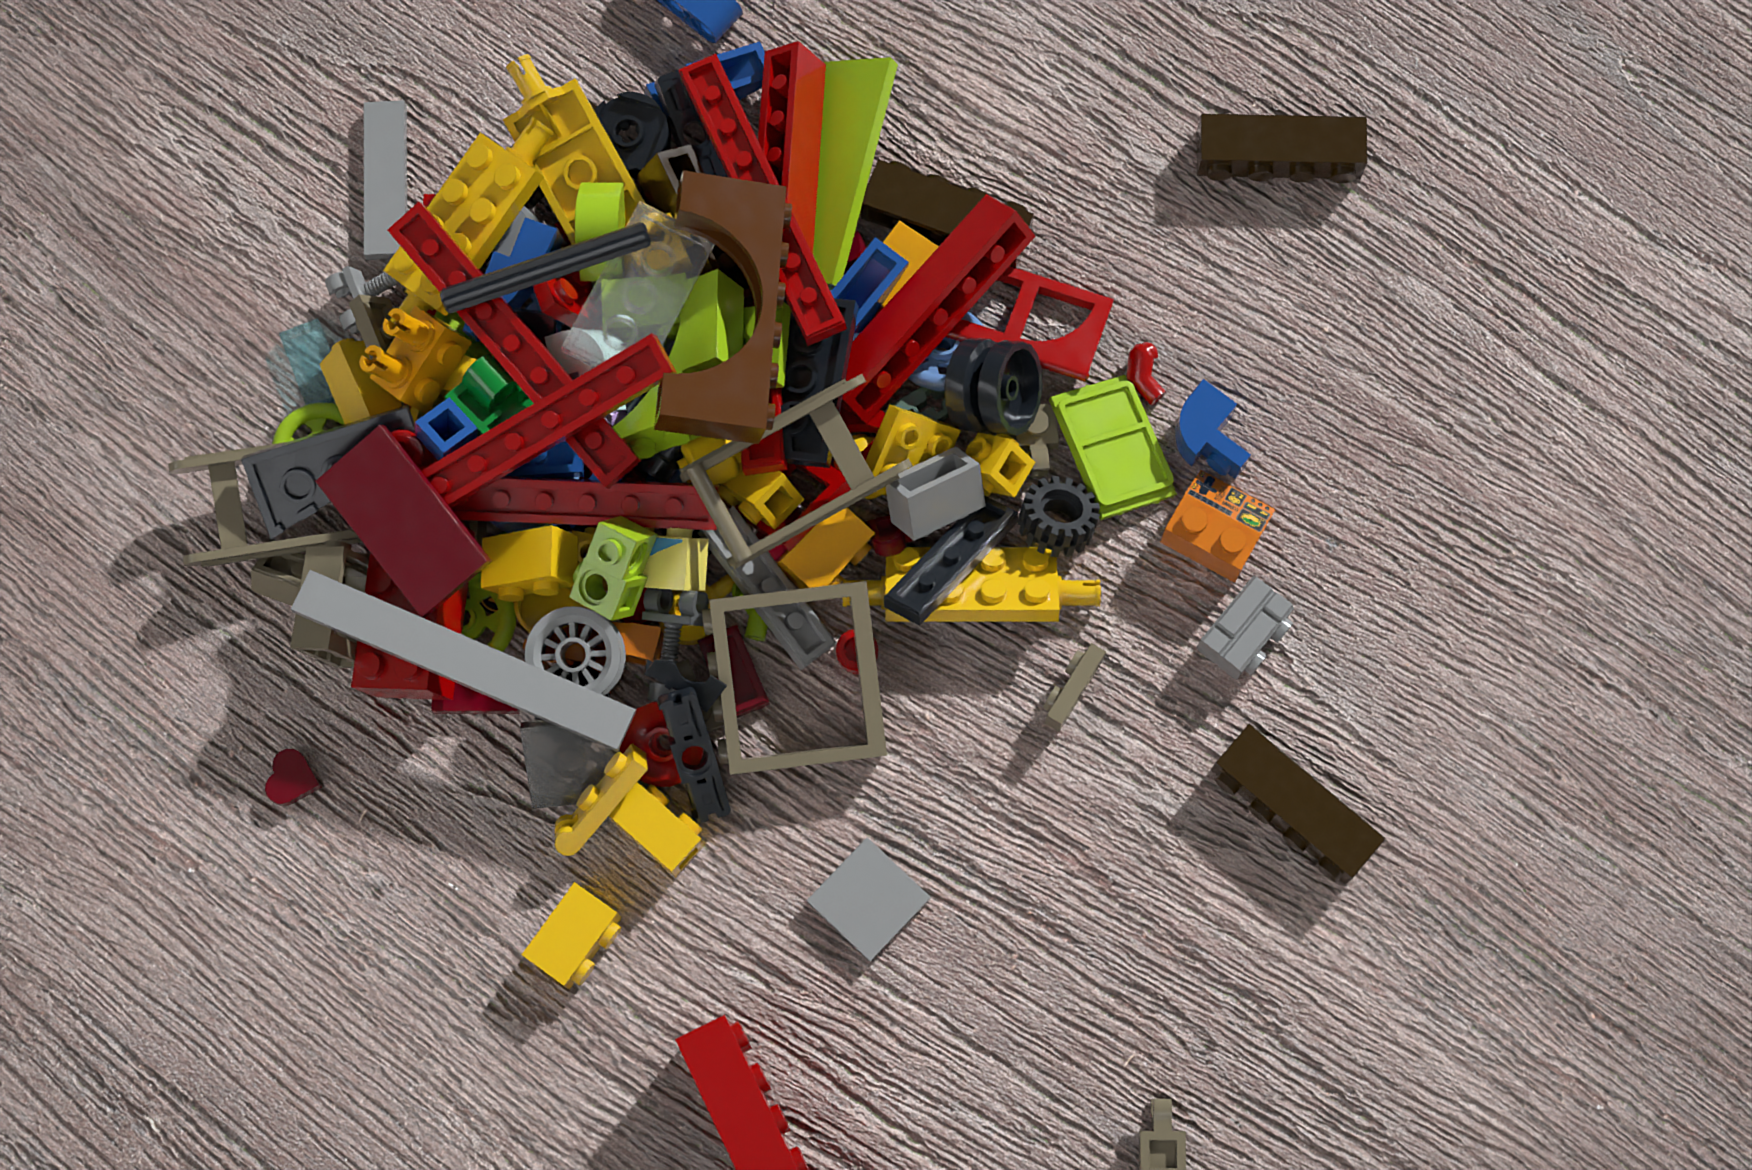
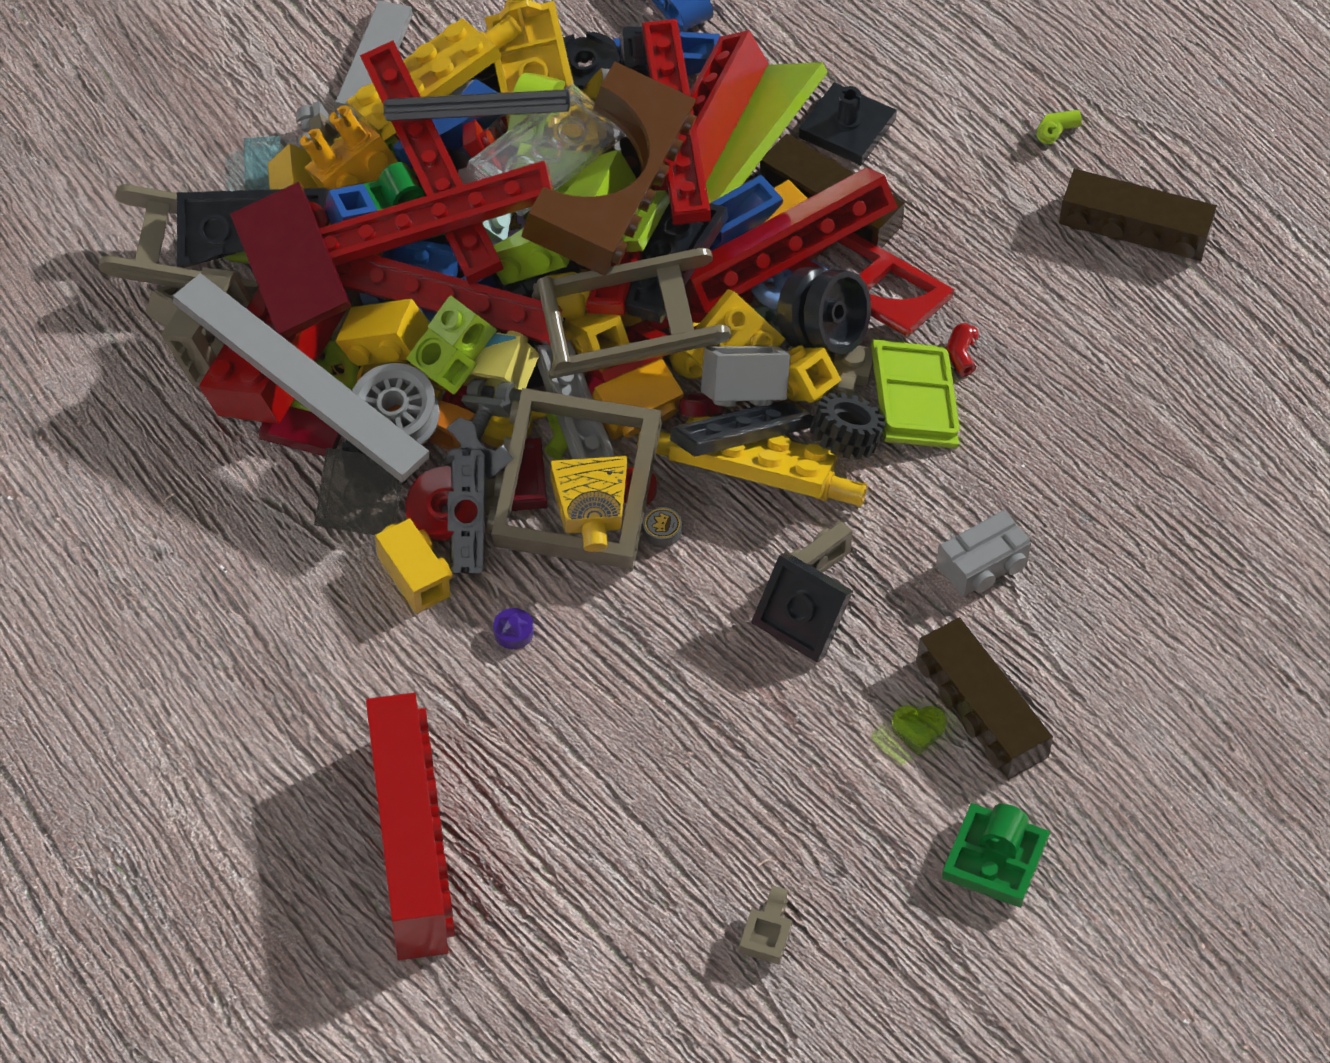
camera: 15 degrees right, 20 degrees down
dark red tile [265,748,322,806] -> none
yellow brick [521,882,622,990] -> none
yellow plate [554,743,648,856] -> none
light grey tile [806,837,931,963] -> none
orange slope [1160,470,1275,583] -> none
blue brick [1175,379,1251,480] -> none
none -> dark purple tile [493,608,534,649]
none -> yellow torso [551,456,627,552]
none -> tile [643,507,682,547]
none -> black tile [751,552,853,662]
none -> black tile [799,82,897,166]
none -> clear neon green tile [892,705,946,755]
none -> green plate [941,803,1050,908]
none -> lime arm [1036,110,1082,144]

